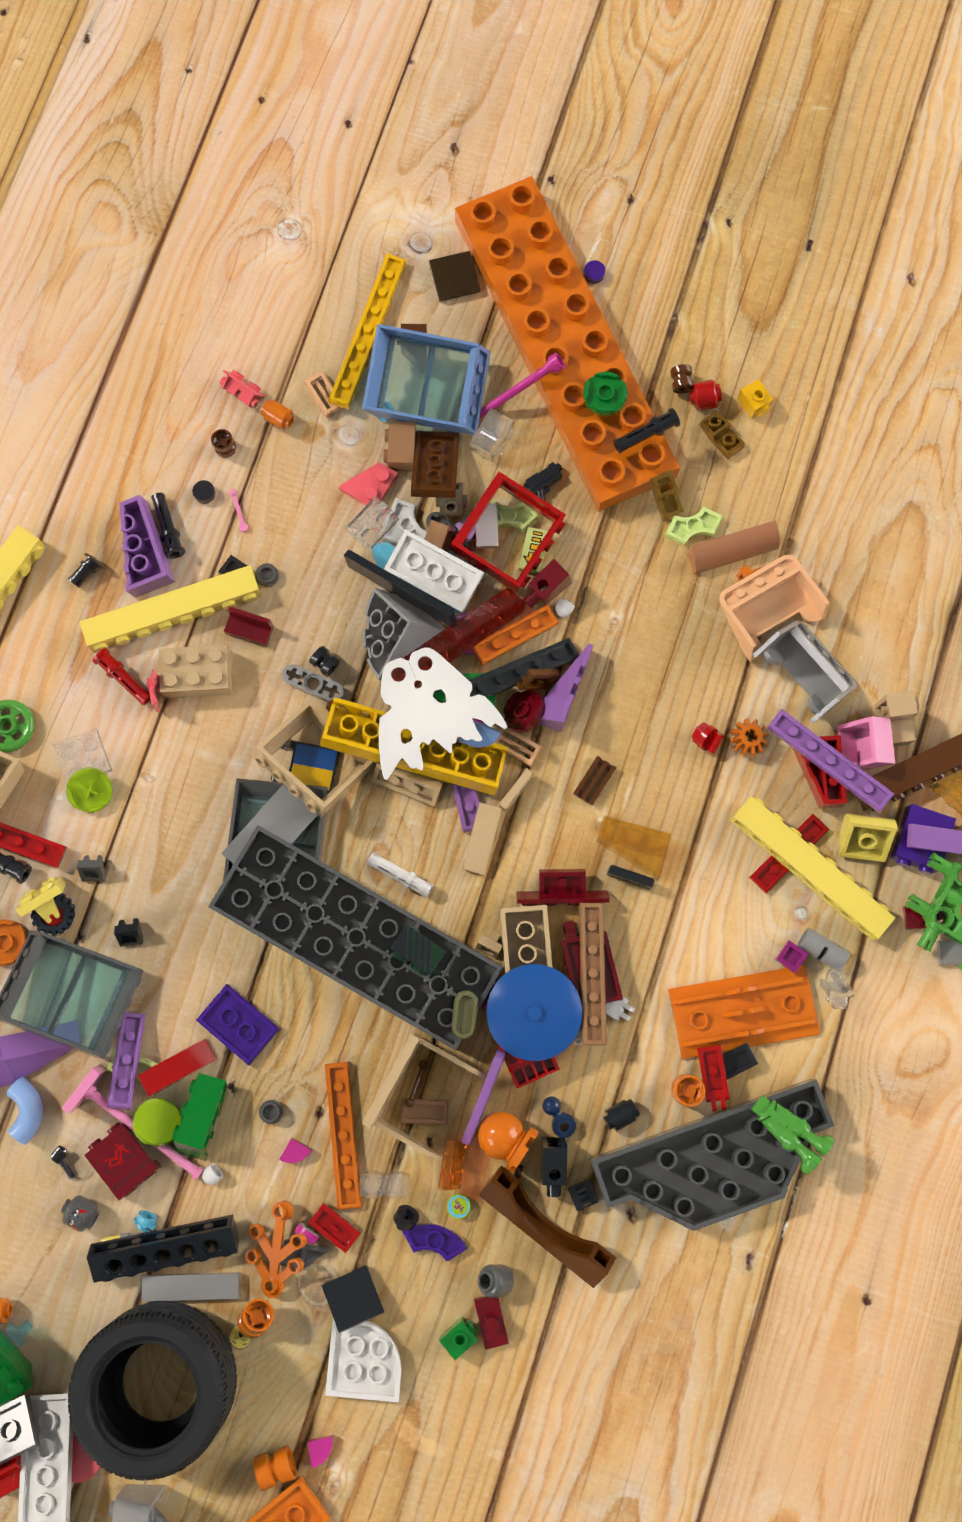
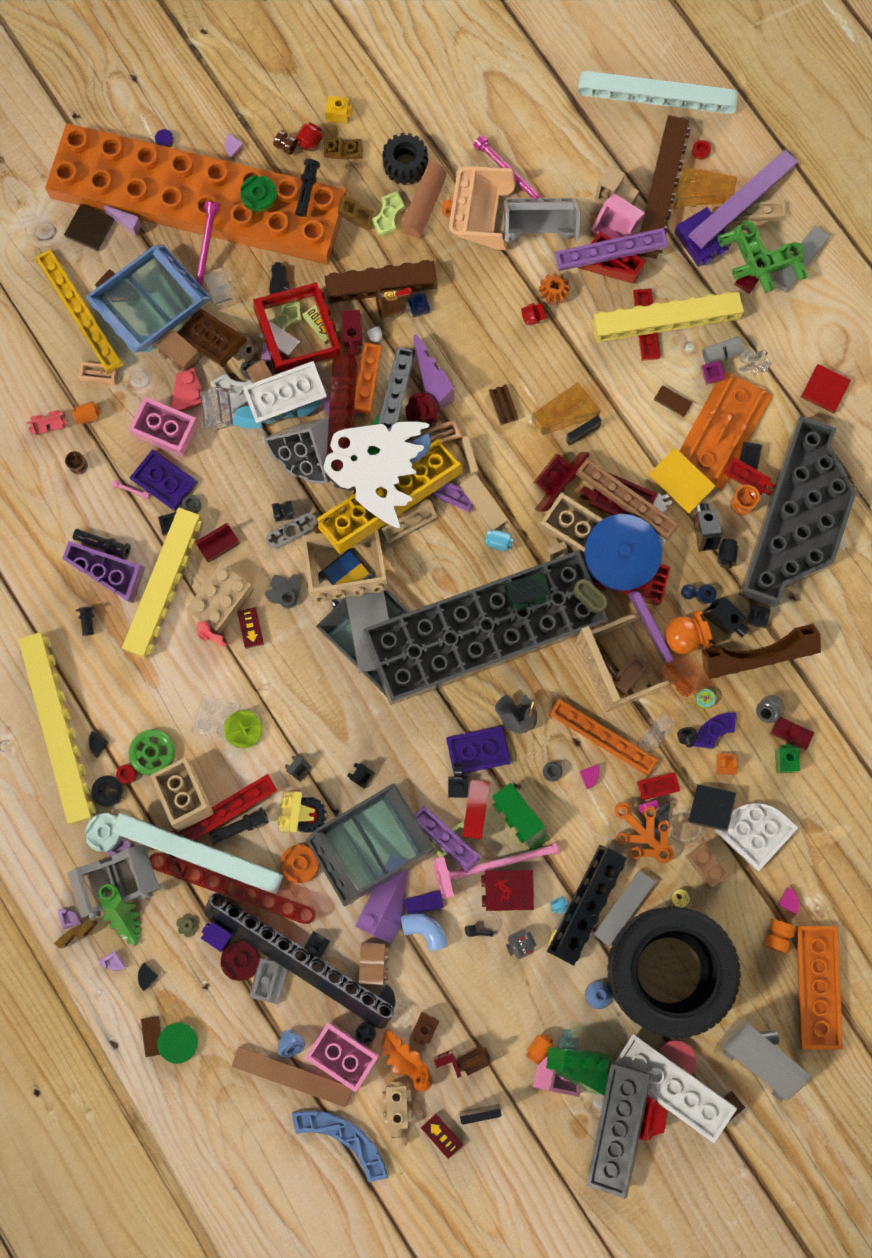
camera: 50 degrees left, 0 degrees up
red pin [92,648,151,706] -> none
lime tile [132,1098,181,1147] -> none
black tile [192,480,216,504] -> none
white hinge [202,1163,223,1185] -> none
orange wheel [237,1298,274,1339] -> none
black tile [344,550,457,628] -> none
white pin [367,852,434,898] -> none
reddish brown tile [516,668,560,690] -> none
bright green piece [751,1095,835,1175] -> none
light yellow brick [839,814,897,862] -> none
none -> lavender slope [104,205,142,236]
none -> bright pink brick [129,397,199,458]
none -> dark purple tile [130,449,198,512]
none -> lavender tile [225,134,243,159]
none -> dark red tile [237,607,264,649]
none -> dark grey plate [265,574,301,609]
none -> reddish brown brick [325,260,437,303]
none -> reddish brown hat [375,288,412,319]
none -> black tyre [382,133,428,185]
none -> dark purple piece [404,891,444,914]
none -> clear blue tile [408,293,430,318]
none -> black plate [448,763,468,798]
none -> dark pink piece [473,135,540,199]
none -> medium azure brick [485,529,514,552]
none -> dark grey helmet [495,694,538,734]
none -> medium blue brick [585,981,613,1009]
none -> yellow tile [648,447,716,514]
none -> reddish brown piece [654,385,692,417]
none -> medium nougat brick [685,843,728,888]
none -> black torso [694,503,722,552]
none -> orange tile [716,754,738,775]
none -> red tile [801,364,851,413]

